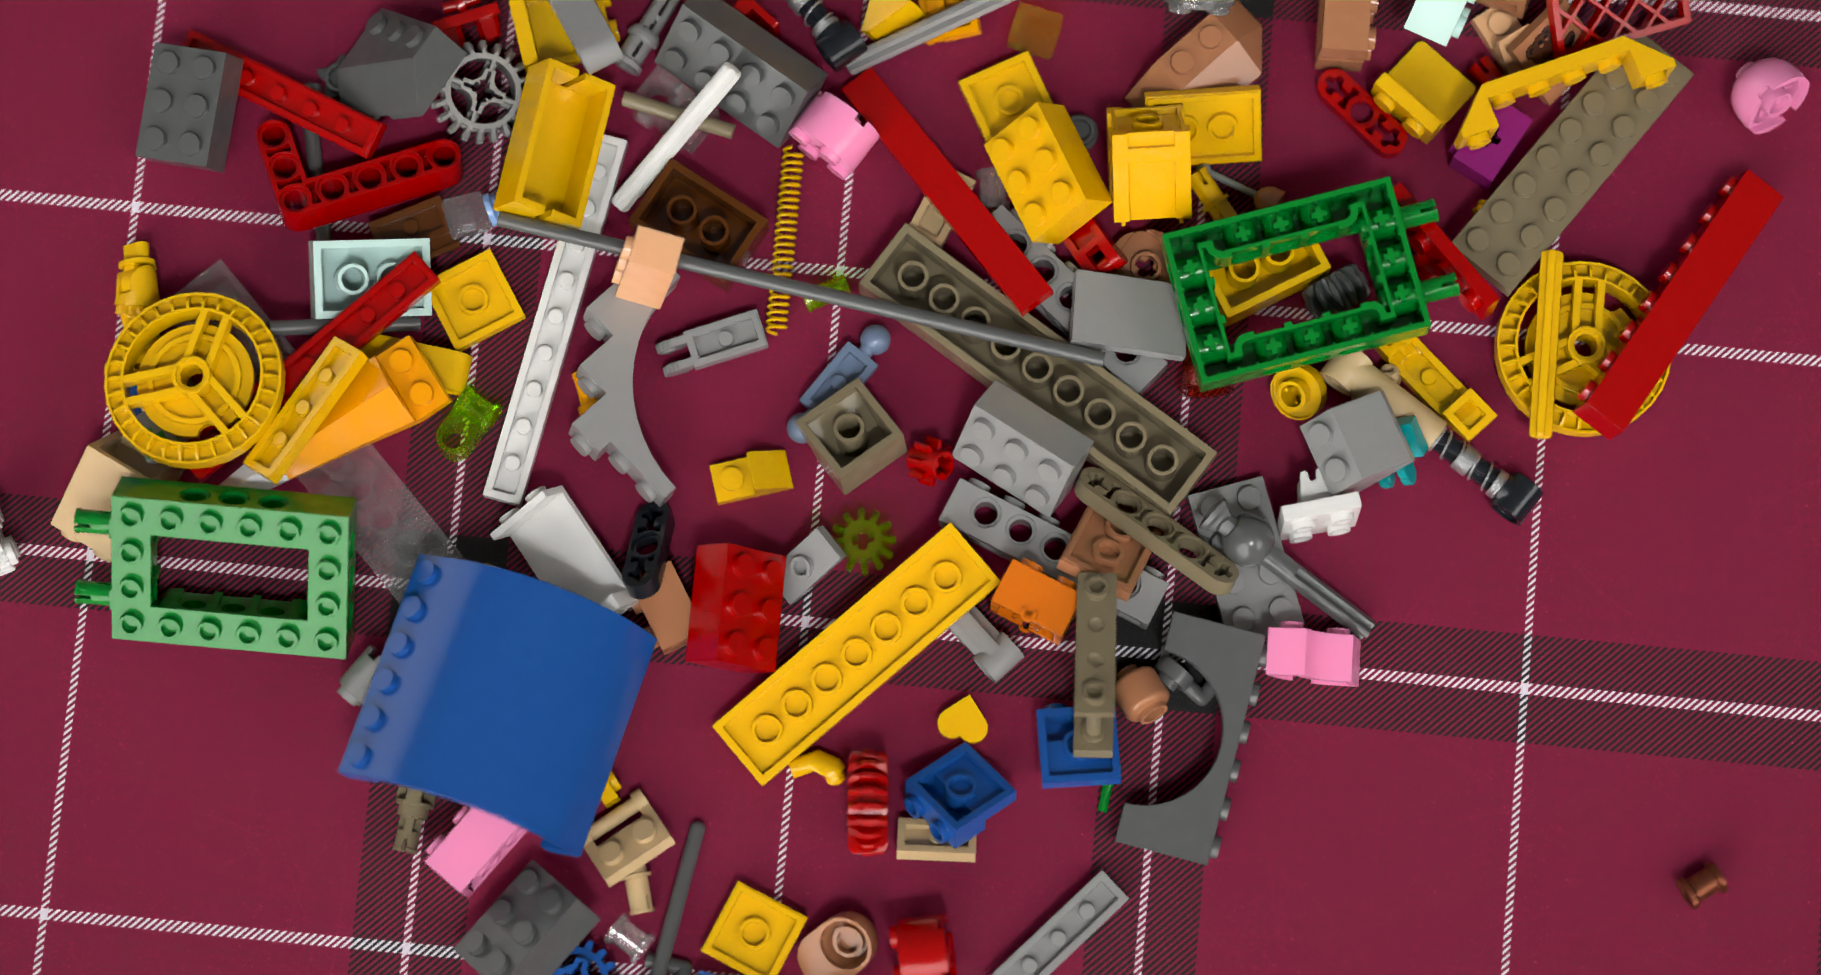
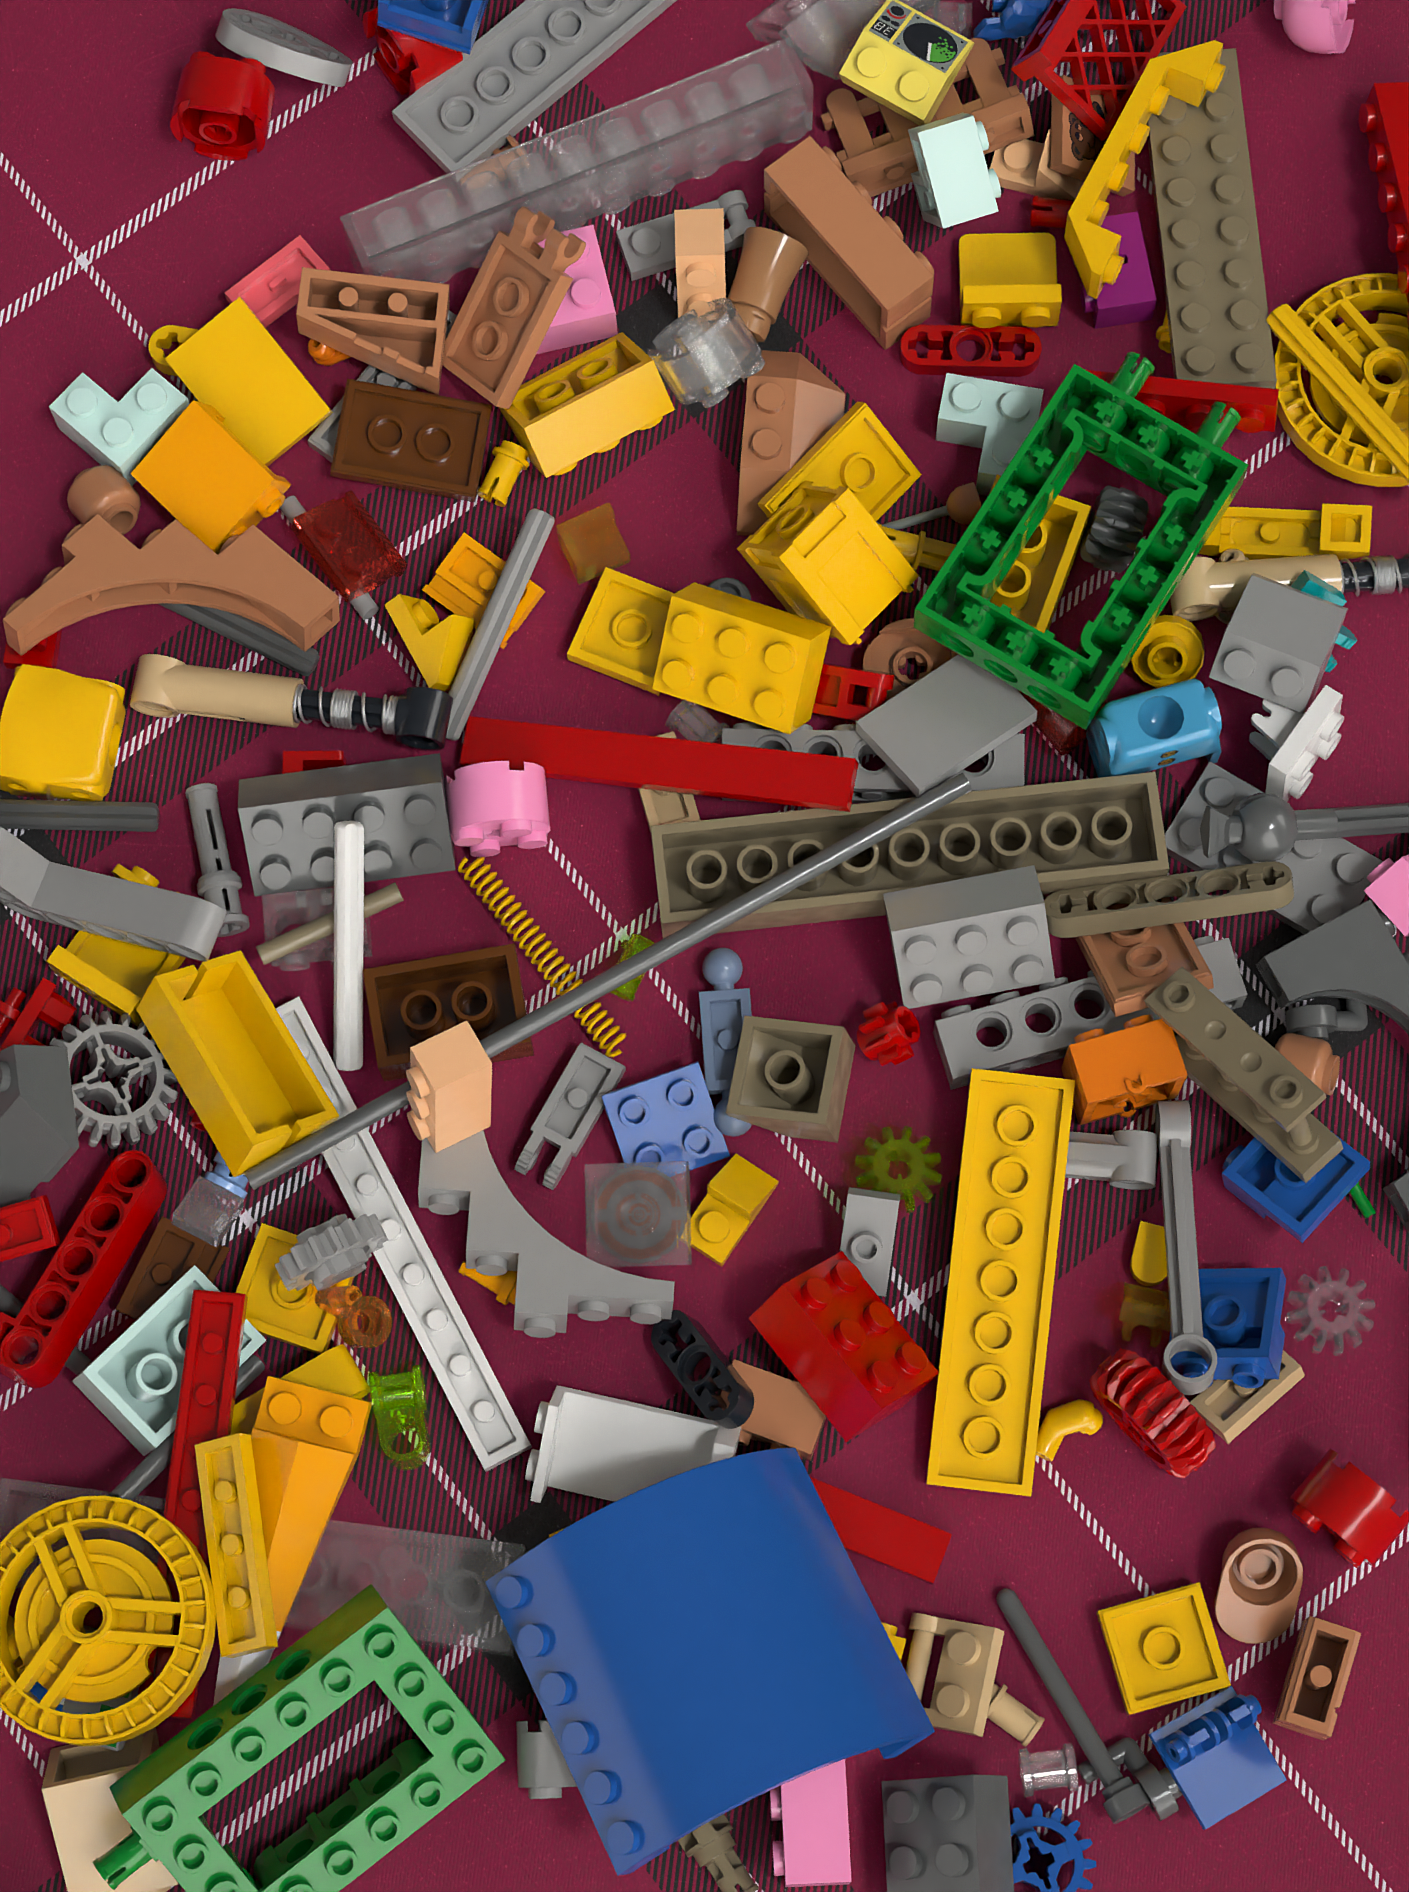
camera: 40 degrees left, 5 degrees down
none -> light grey gear [275,1214,388,1291]
none -> clear orange plate [314,1285,392,1349]
none -> clear tile [585,1161,692,1267]
none -> hinge [601,1061,730,1177]
none -> red tile [810,1477,952,1585]
none -> light aqua brick [936,373,1044,496]
none -> dark azure piece [1086,679,1222,778]
none -> clear yellow tile [1119,1283,1171,1347]
none -> light grey piece [1155,1100,1217,1395]
none -> clear gear [1285,1266,1375,1356]

